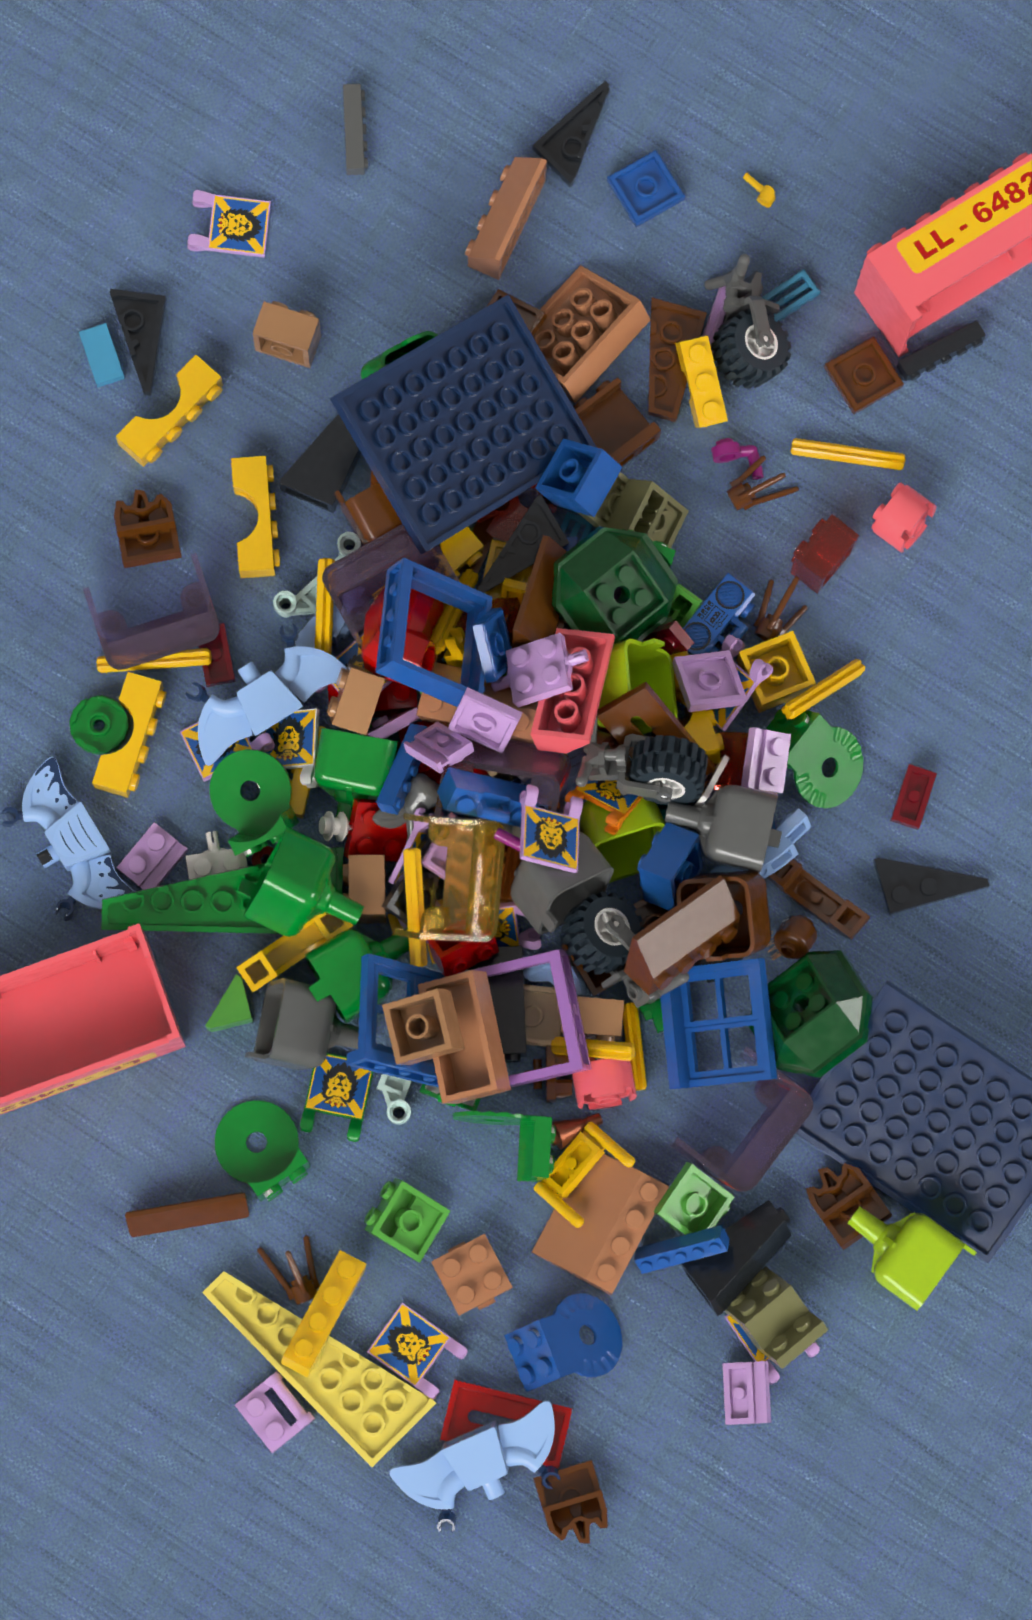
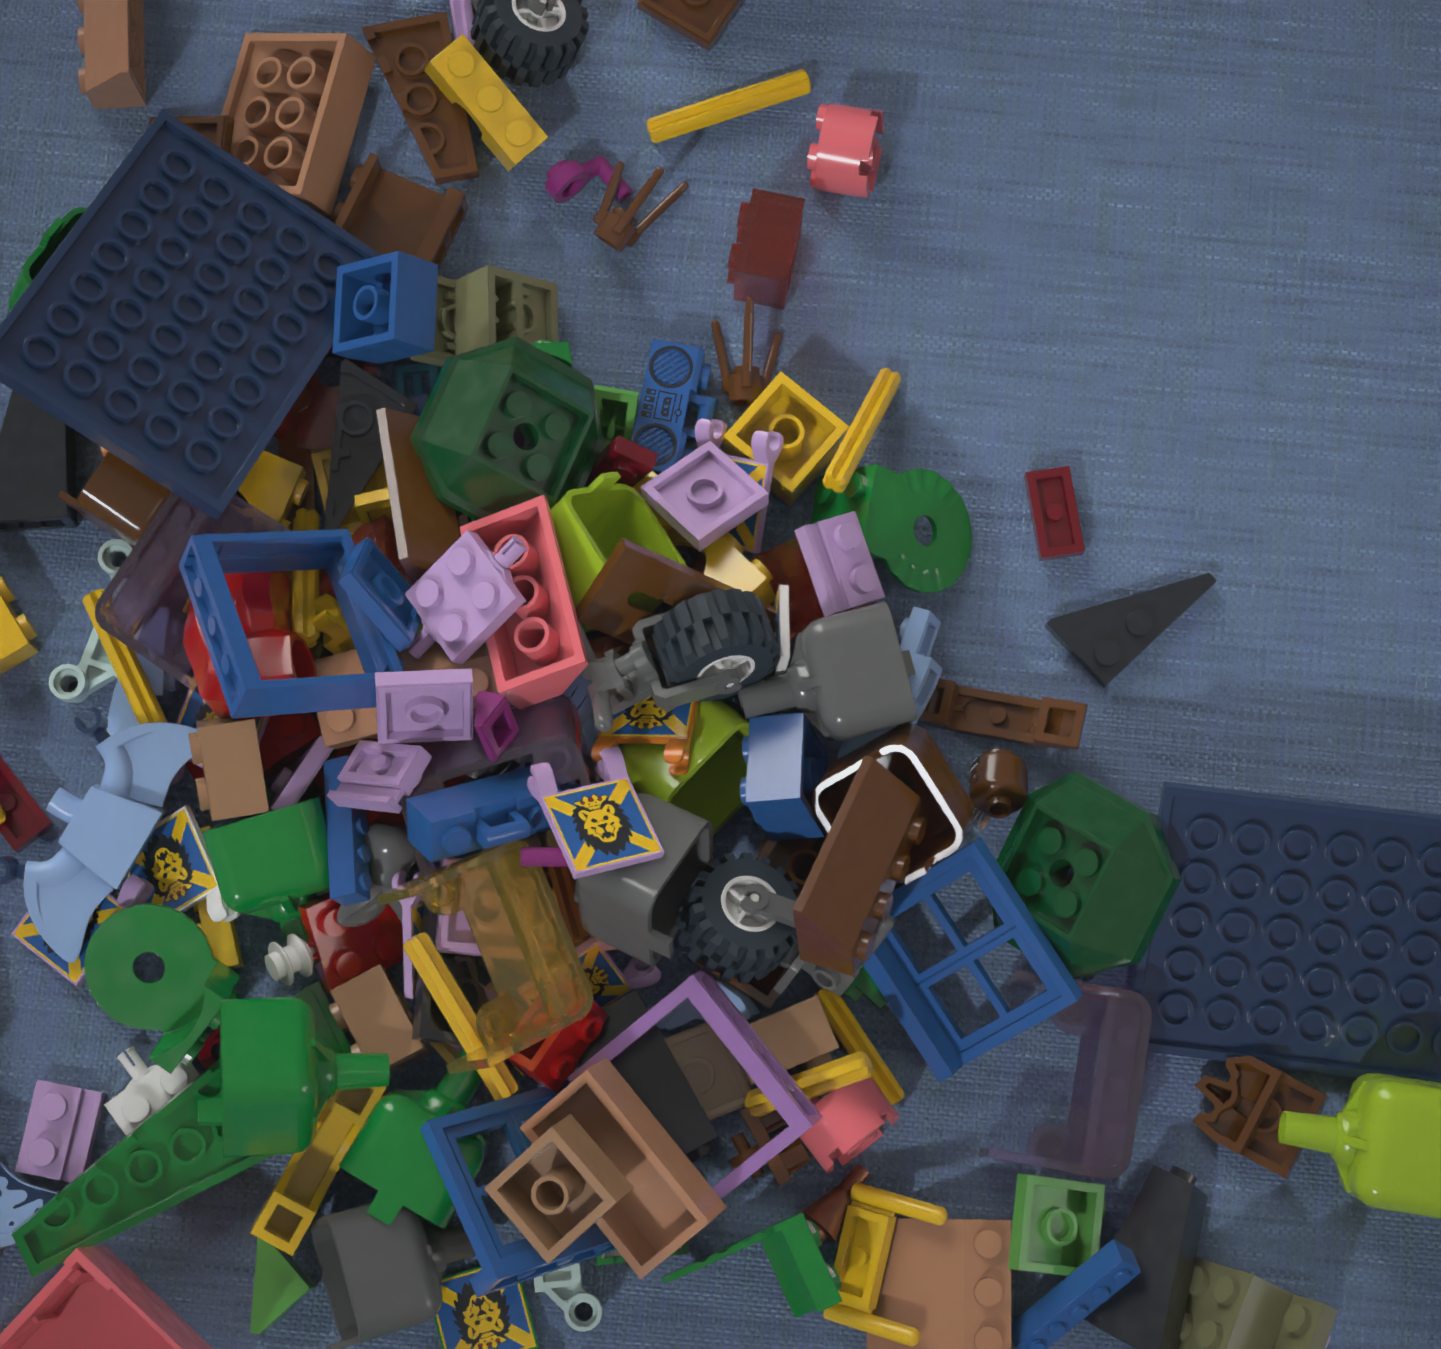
camera: 25 degrees left, 0 degrees up
none -> magenta slope [474,691,520,762]

